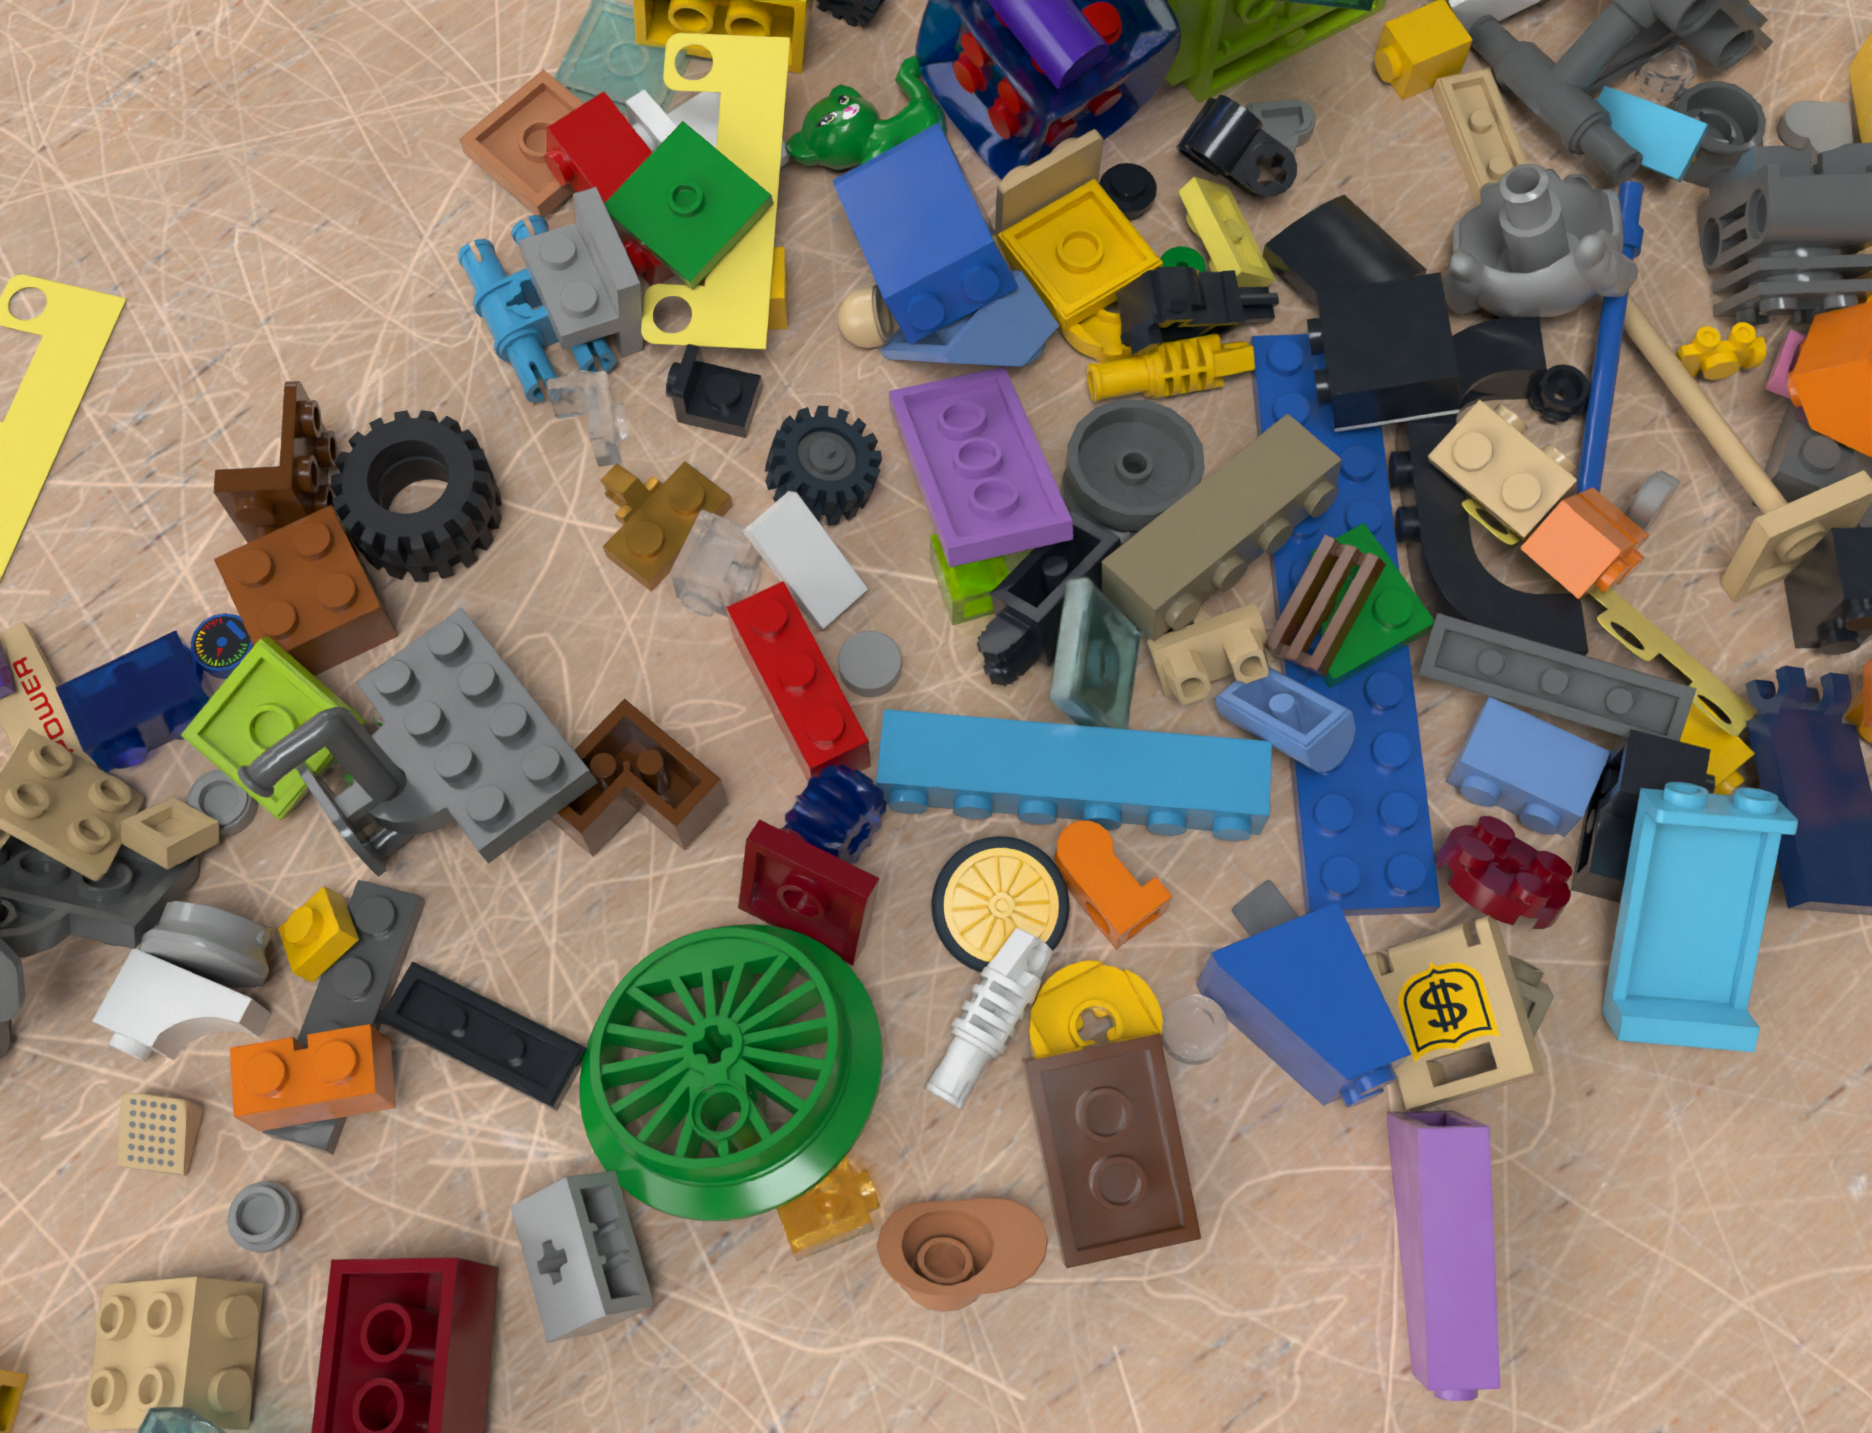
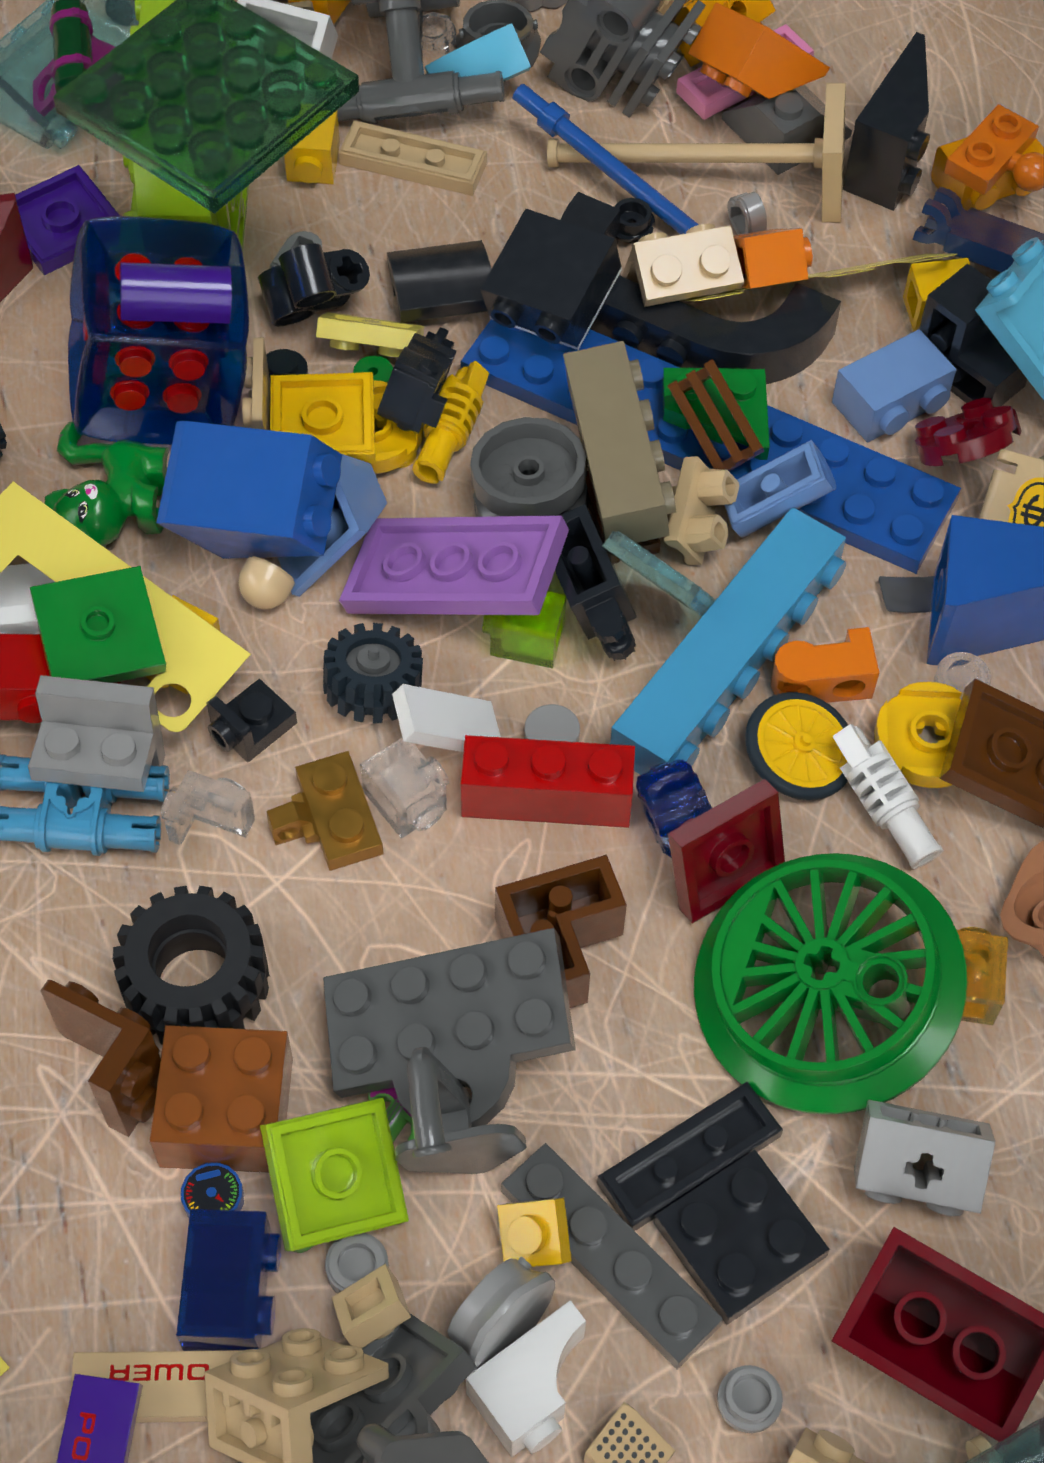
camera: 60 degrees left, 10 degrees down
orange piece [230,1024,396,1131] -> none
dark grey plate [1418,613,1697,741] -> none
light grey piece [1443,164,1638,318] -> none
yellow piece [1675,322,1767,380] -> none
none -> black plate [654,1149,830,1325]

